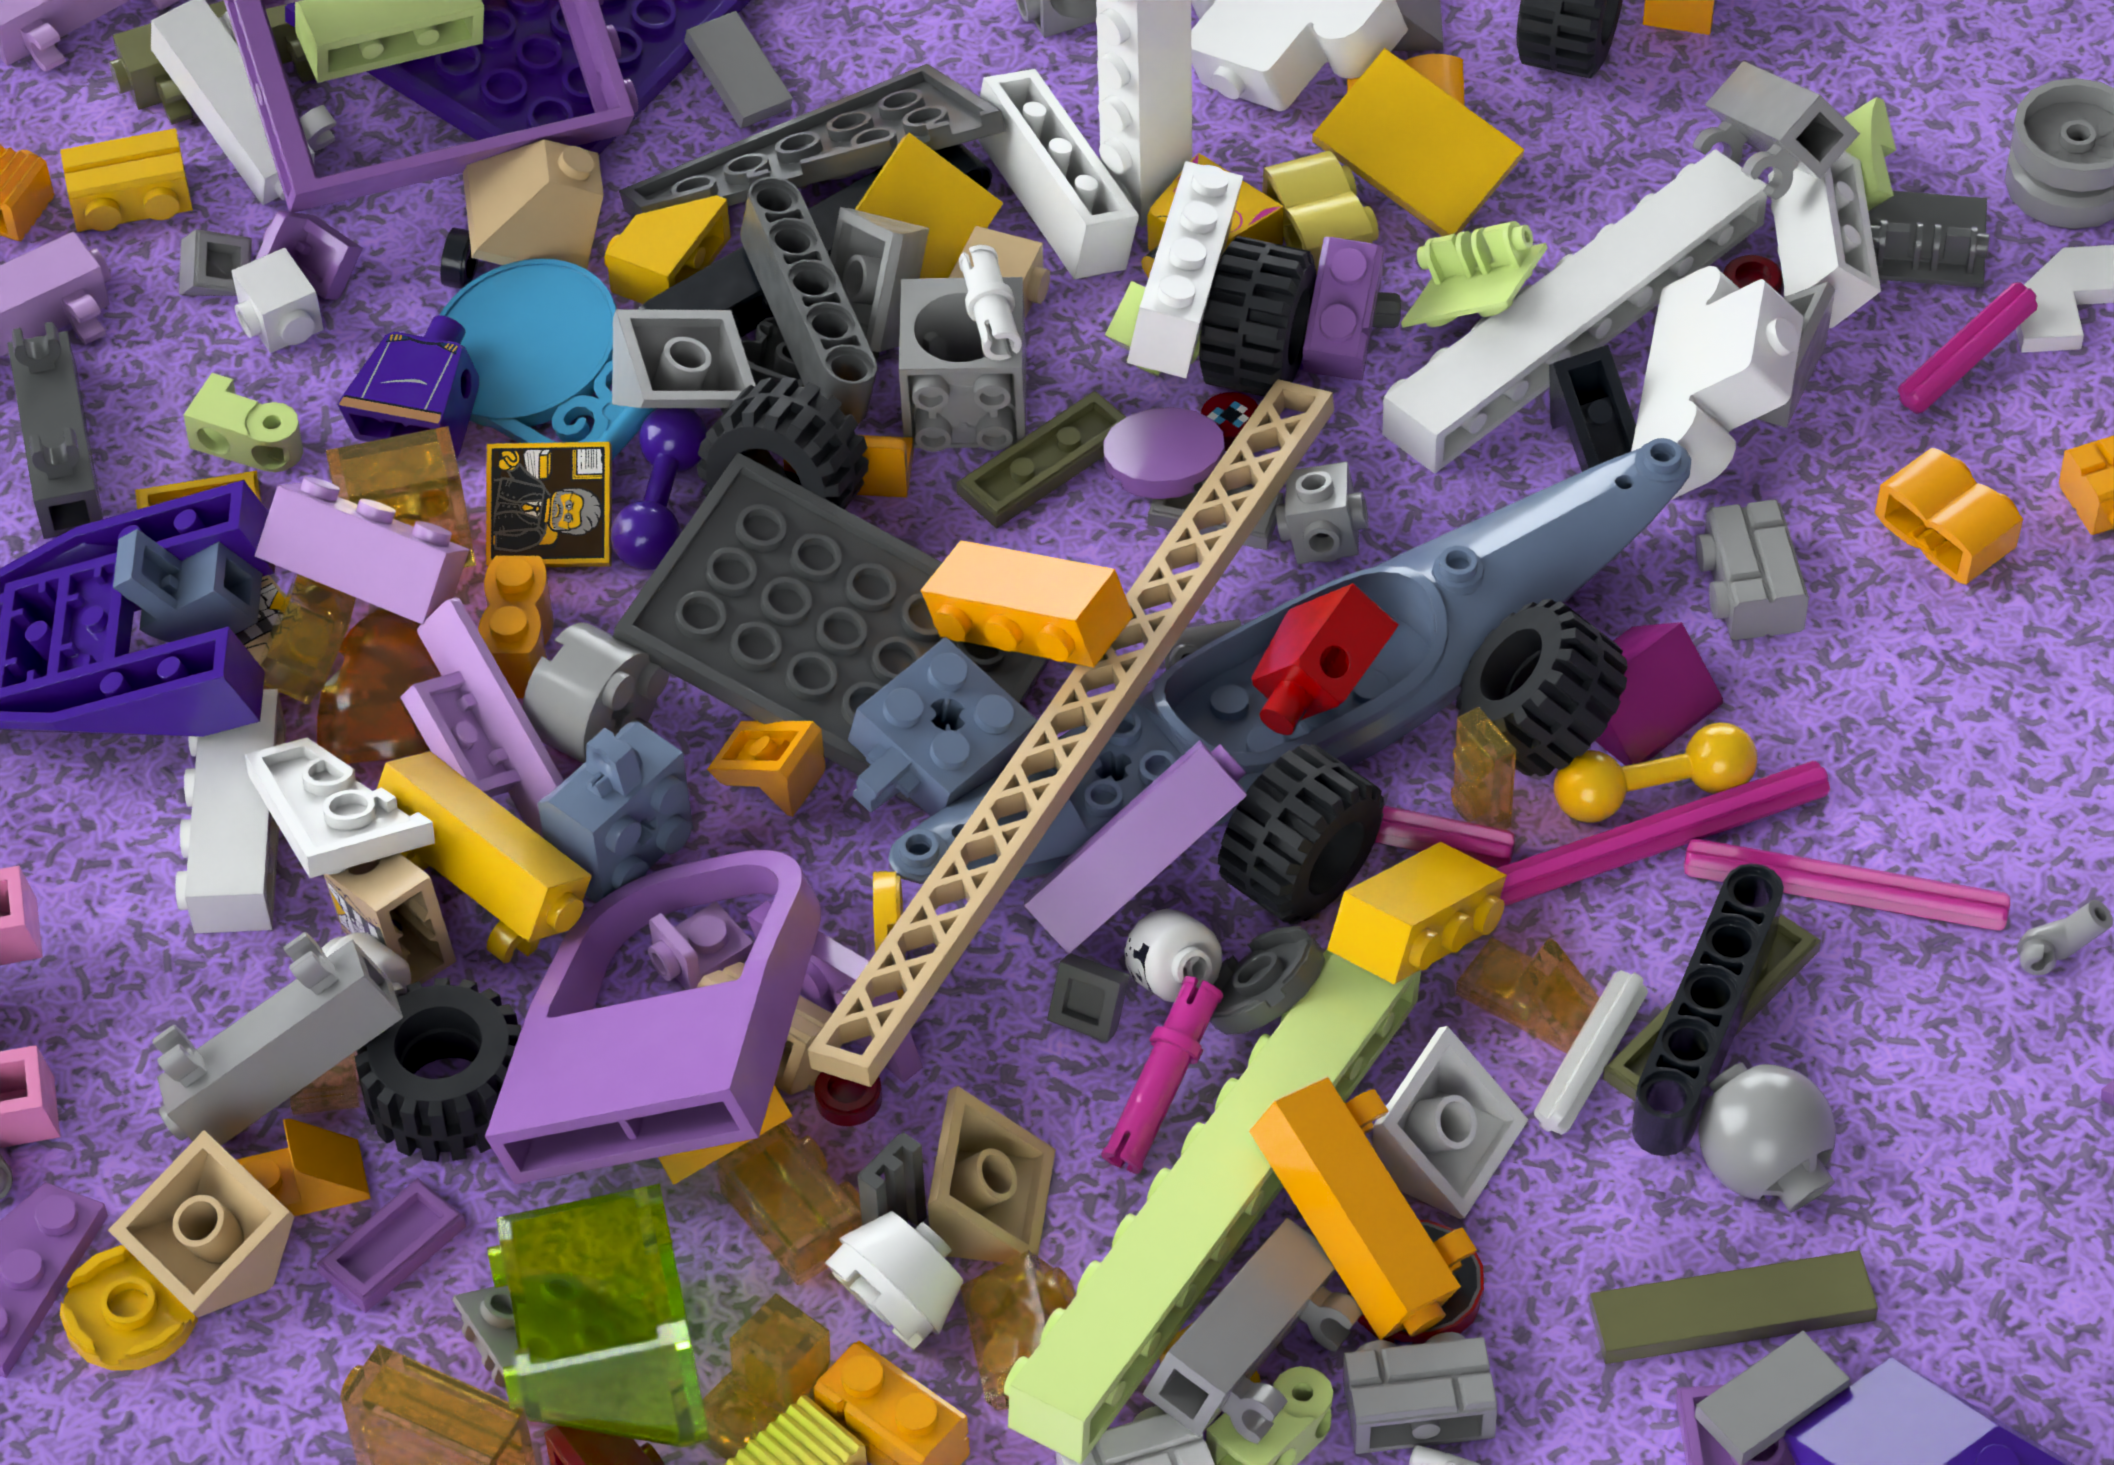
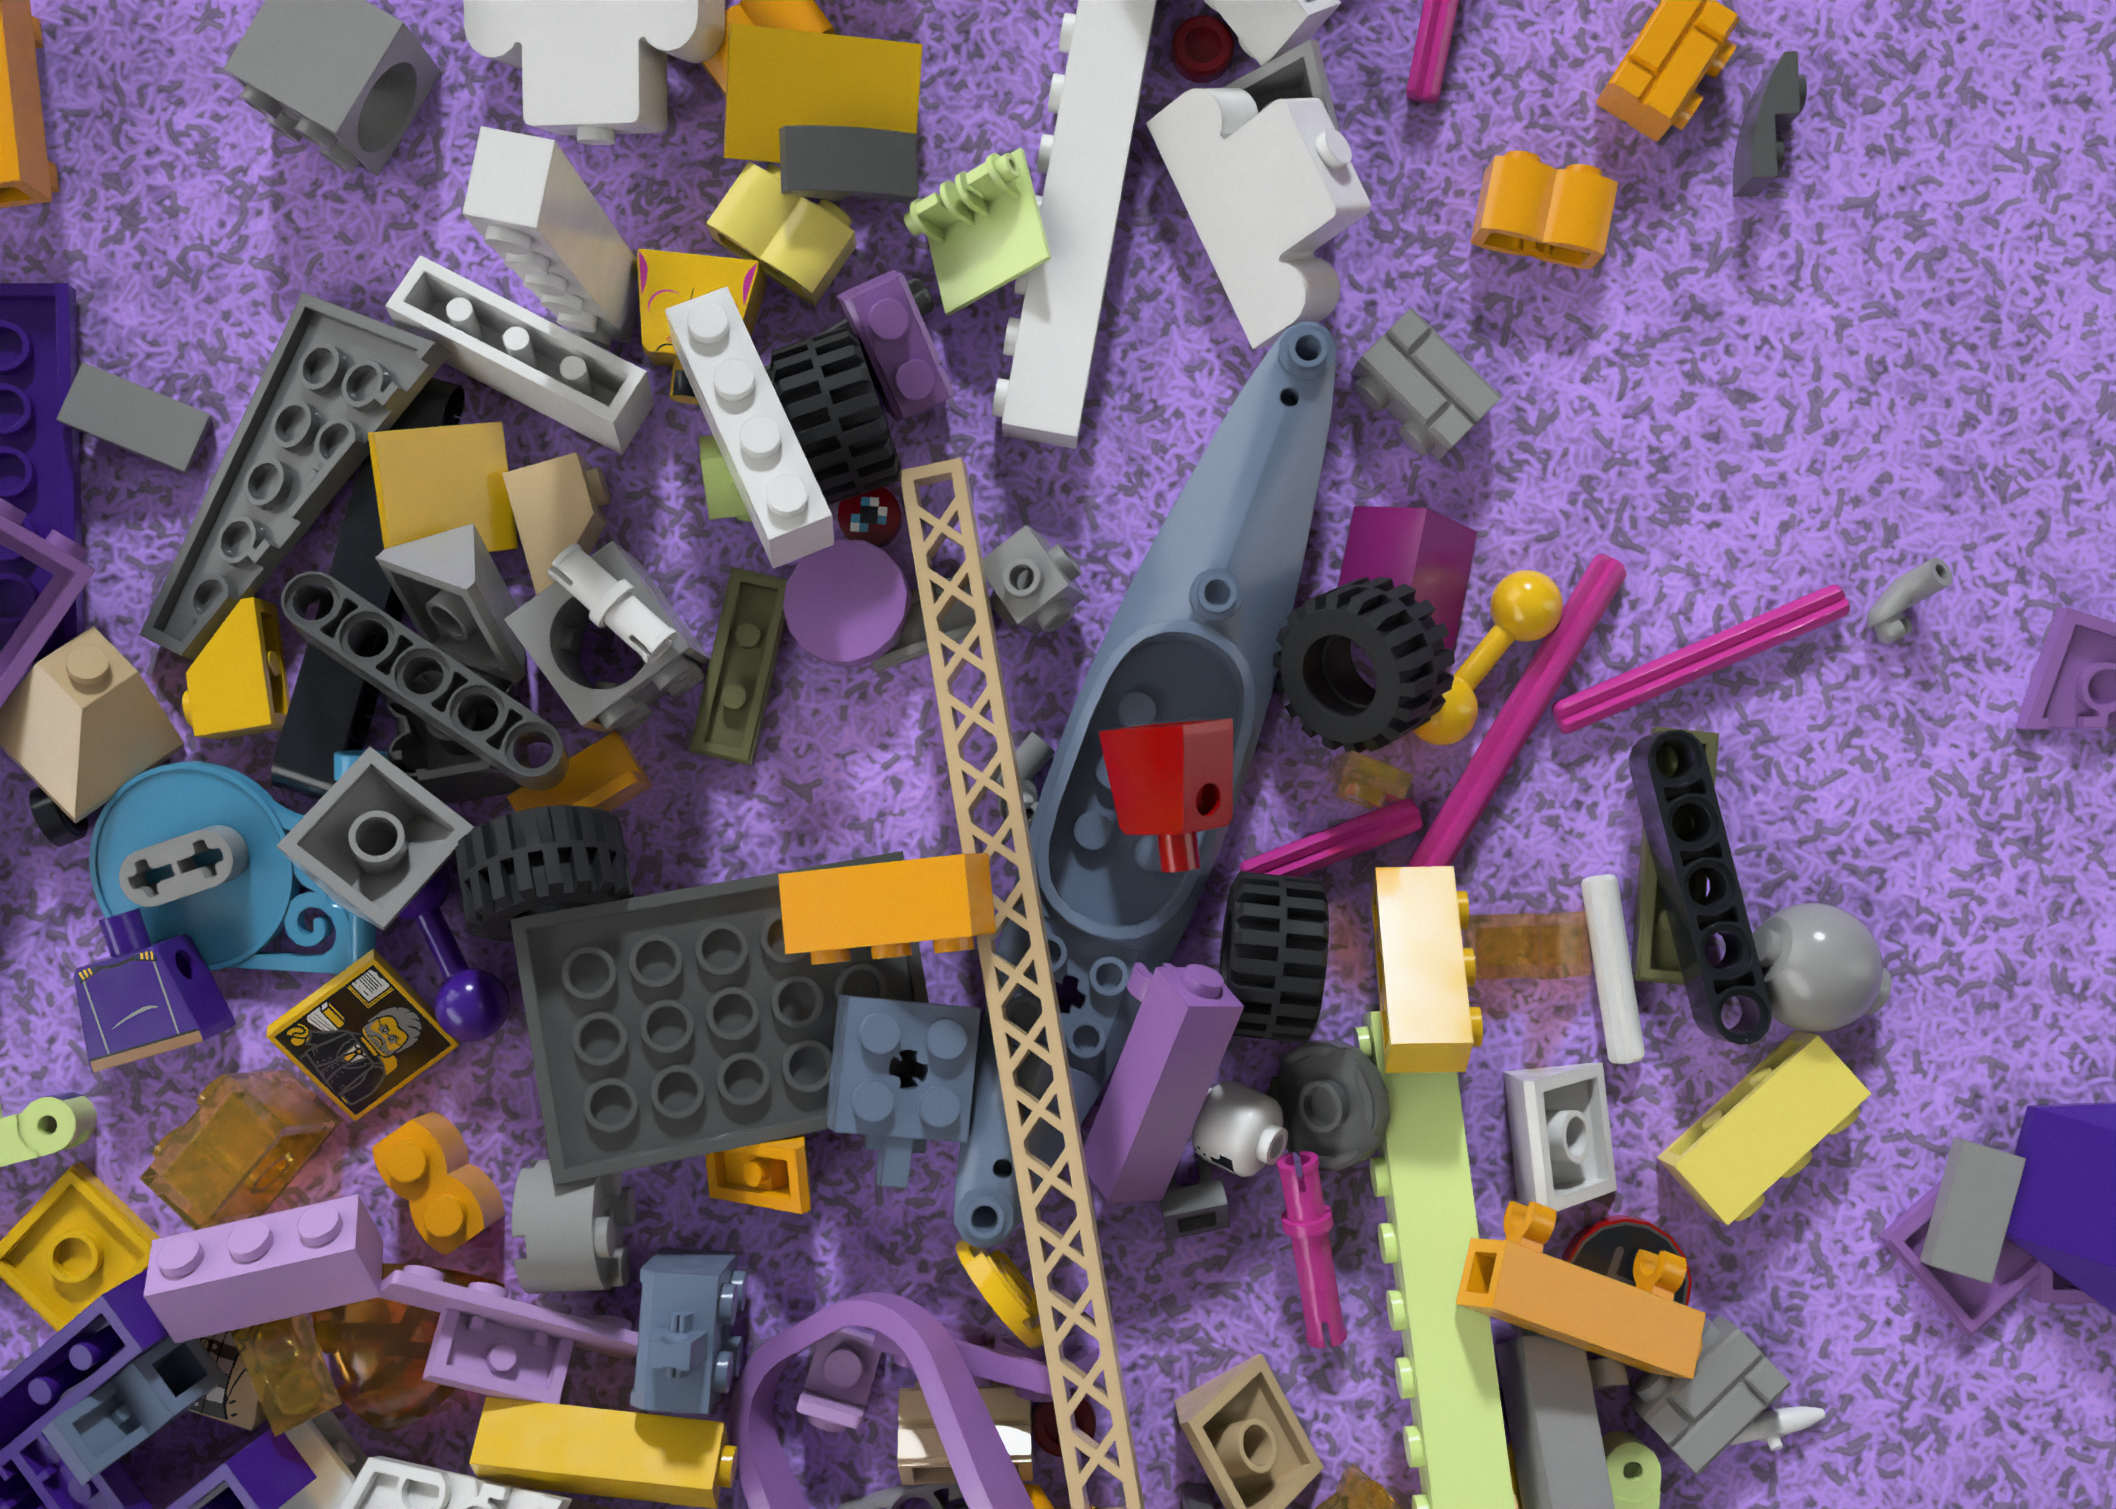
camera: 40 degrees left, 35 degrees up
black slope [1549,345,1636,472] -> none
olive tile [1589,1250,1878,1364] -> none
none -> light grey beam [119,825,249,907]
none -> dark grey slope [779,125,918,203]
none -> light yellow brick [1657,1030,1871,1226]

